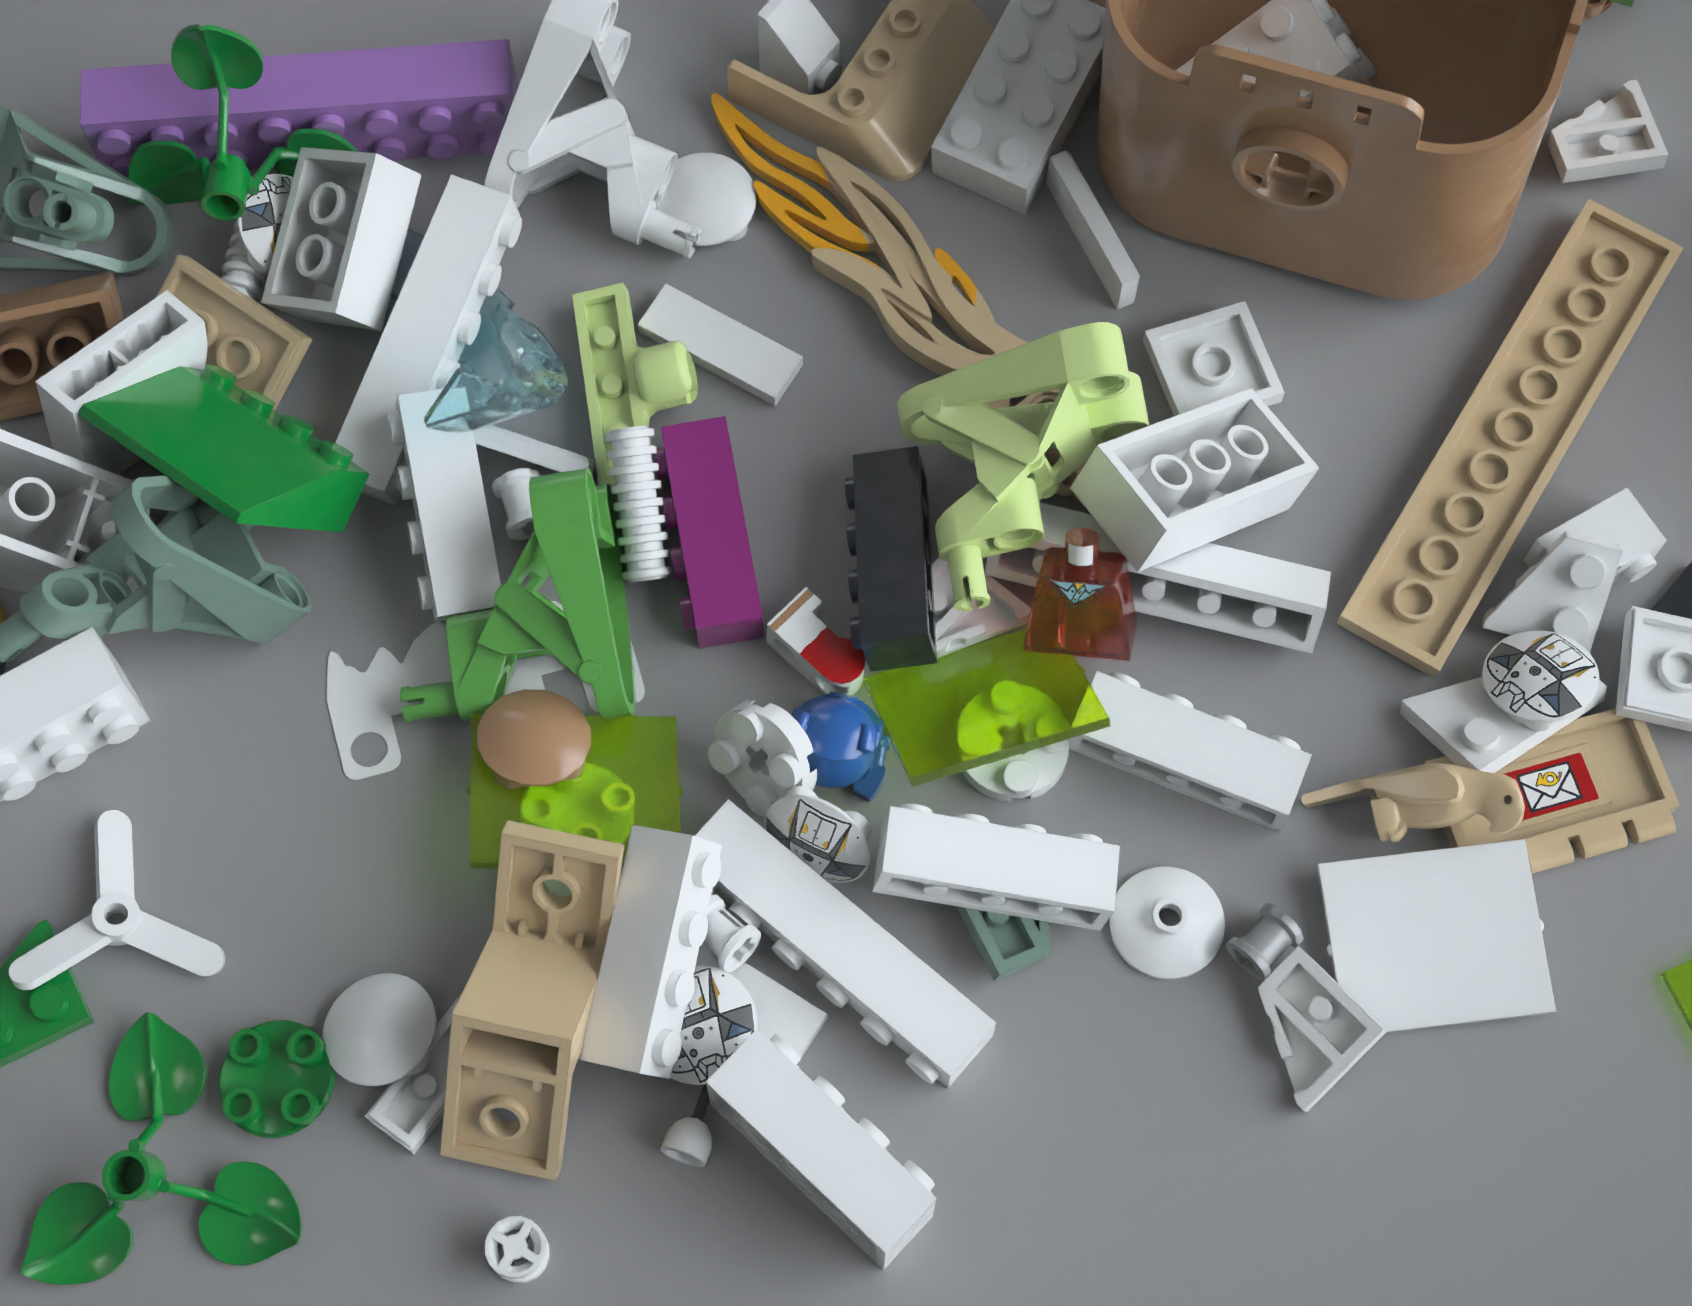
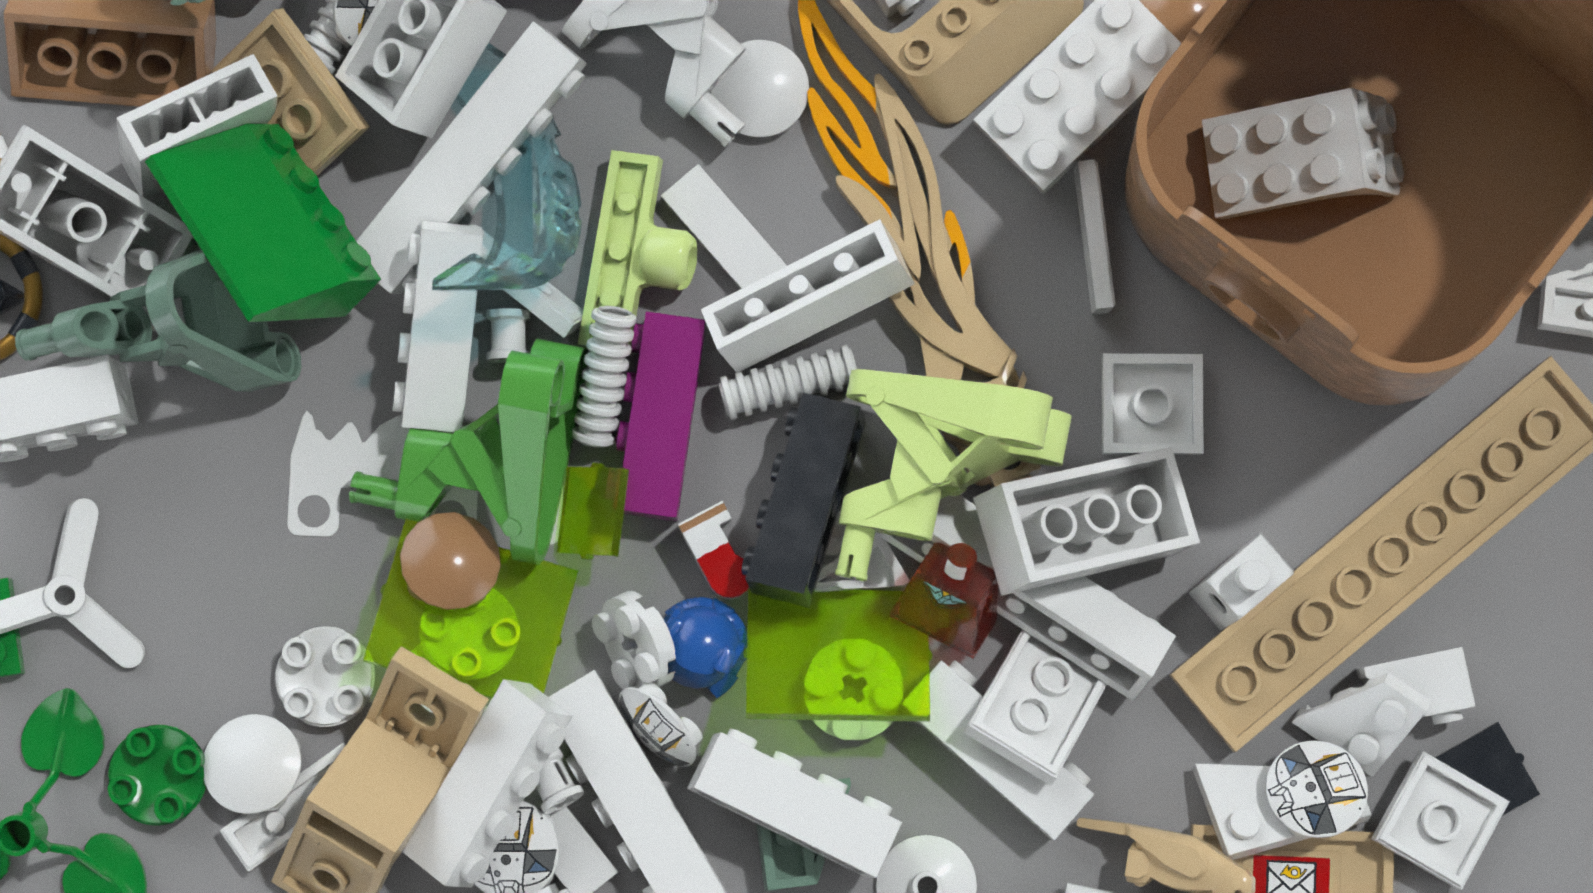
camera: 15 degrees right, 15 degrees up
none -> white dish [275,626,375,727]
none -> clear neon green piece [556,462,629,560]
none -> white brick [701,219,914,373]
none -> white piece [718,344,857,420]
none -> white tile [963,629,1107,786]
none -> white torso [1188,532,1294,631]

